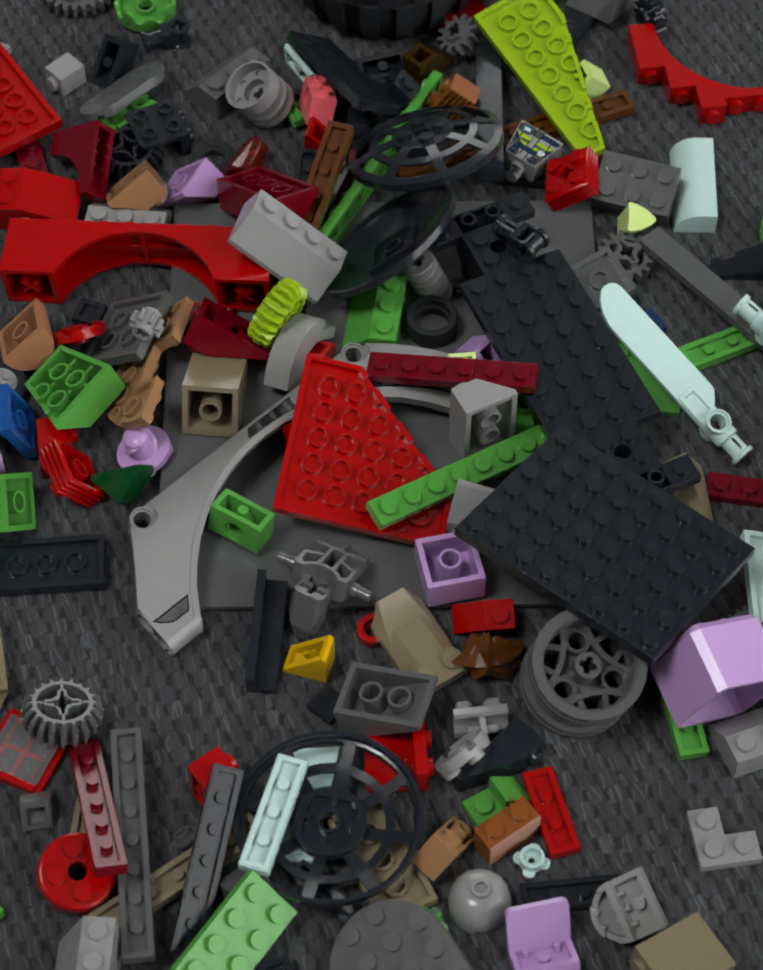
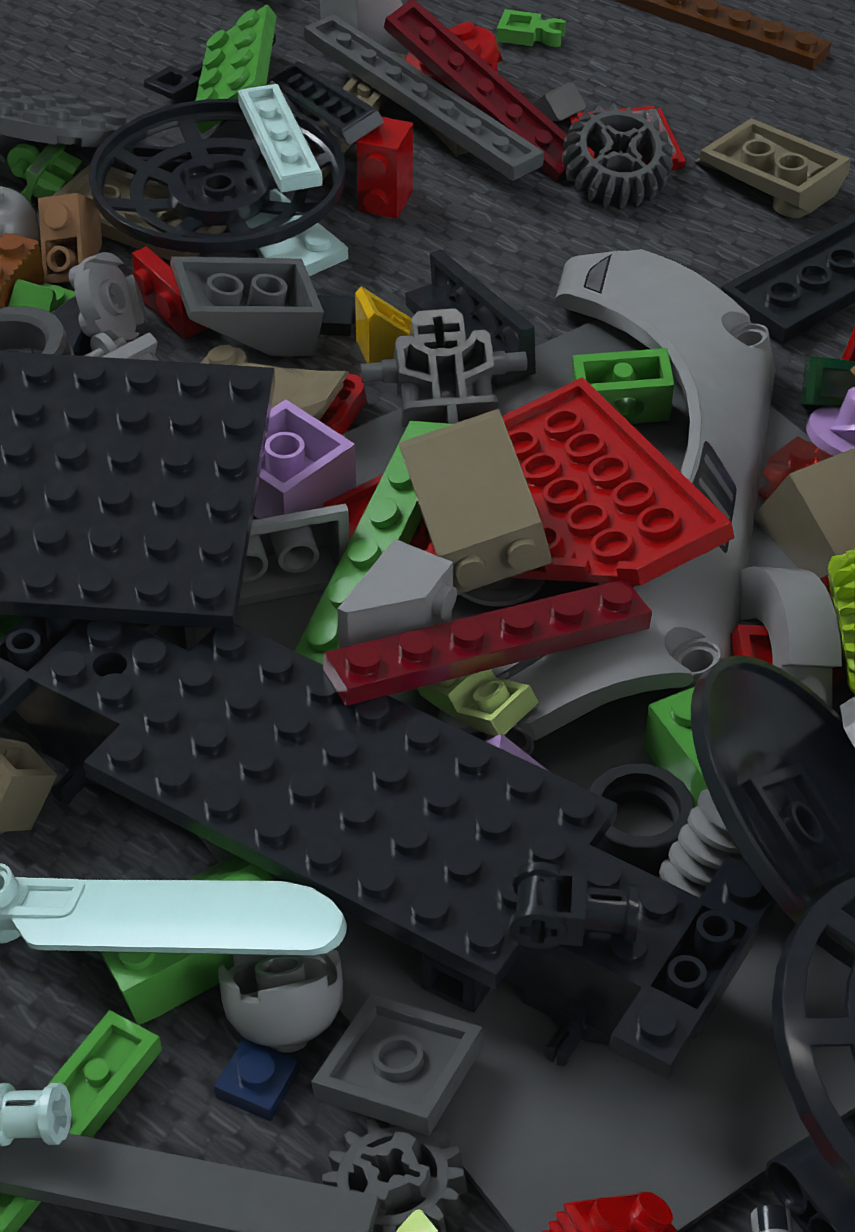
camera: 145 degrees right, 10 degrees down
none -> dark tan slope [399,409,553,595]
none -> clear red plate [758,436,833,500]

